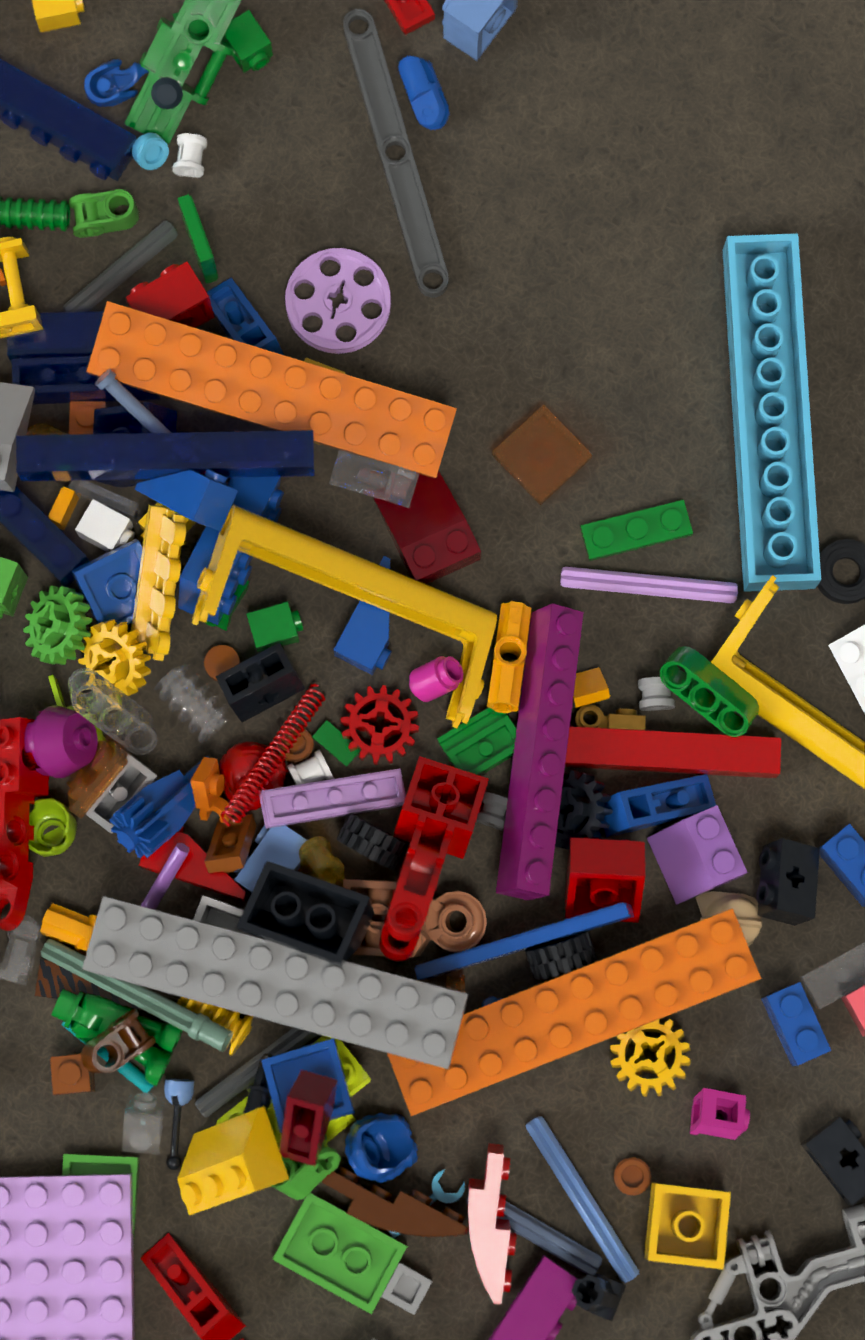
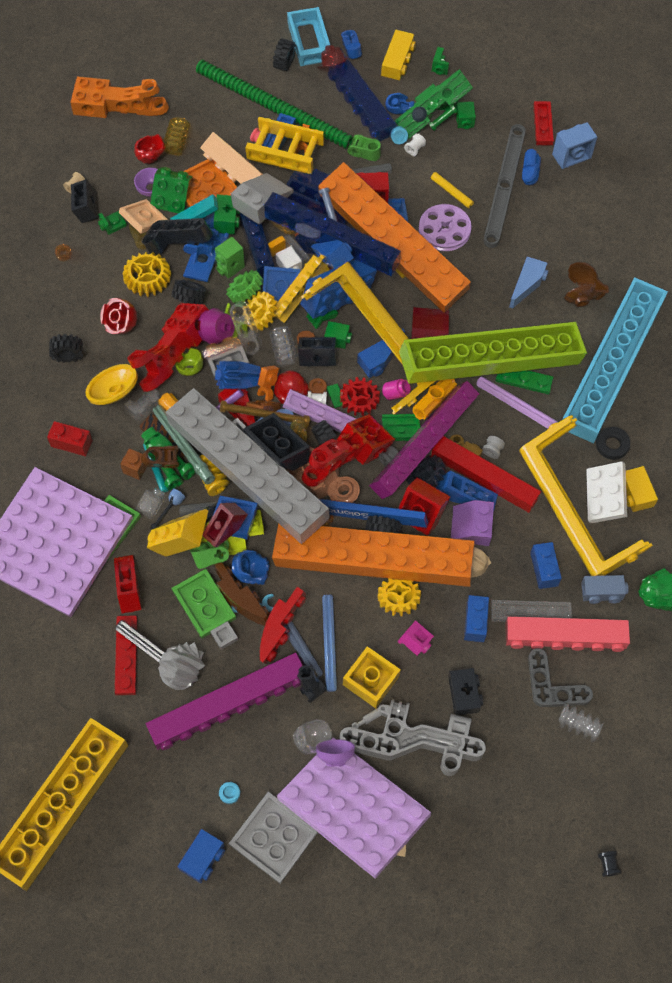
camera: 30 degrees right, 15 degrees down
green tile [177,194,219,284] -> none
red piece [221,684,326,827] -> none
clear brick [329,450,419,508] -> none
clear orange plate [492,405,593,505] -> none
light orange tile [573,667,610,708] -> none
dark orange tile [613,1157,651,1195] -> none
green beam [660,646,759,737] -> none
black brick [756,838,820,926] -> none
none -> pearl gold bar [220,401,310,427]
none -> lime brick [399,322,587,384]
none -> yellow piece [431,172,474,209]
none -> medium blue slope [509,257,548,308]
none -> reddish brown animal [564,262,609,307]

